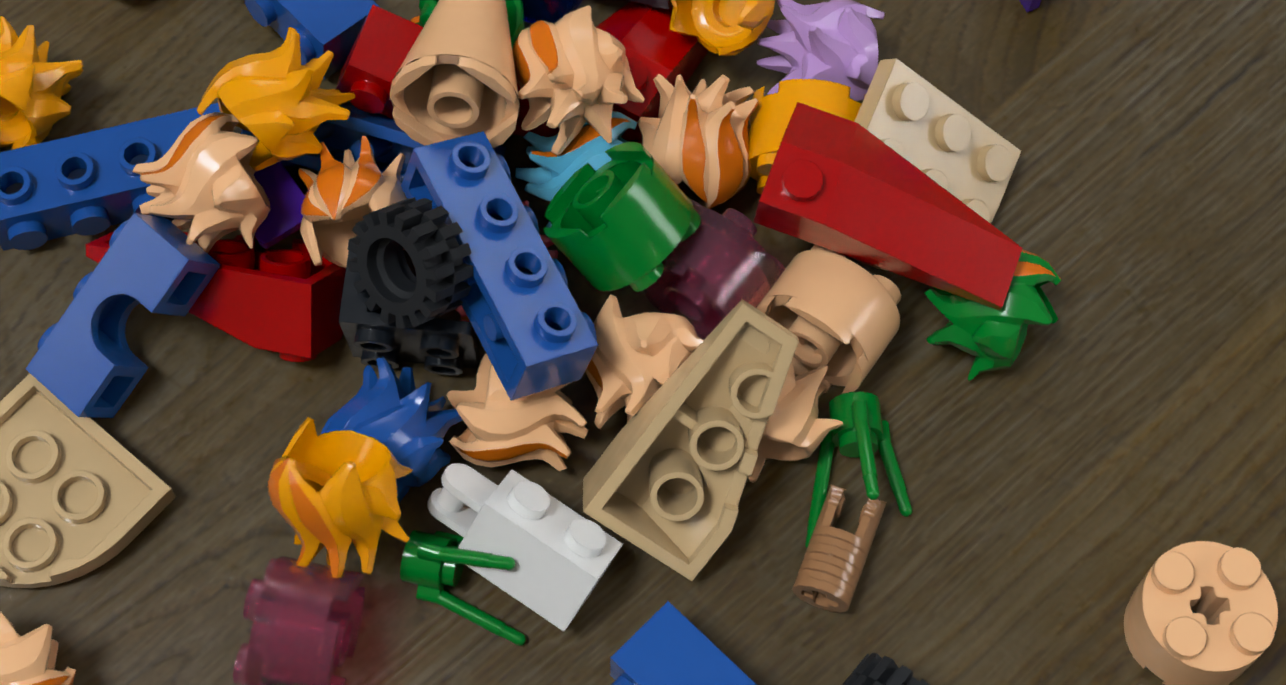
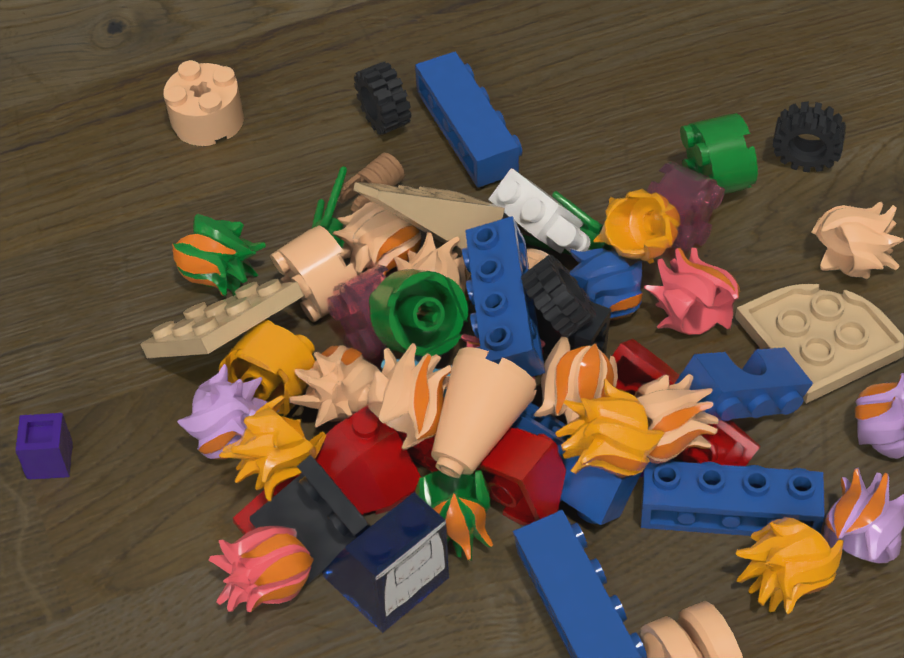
camera: 155 degrees left, 15 degrees down
red wedge [754,102,1023,311] -> none
none -> coral hair [644,247,740,335]

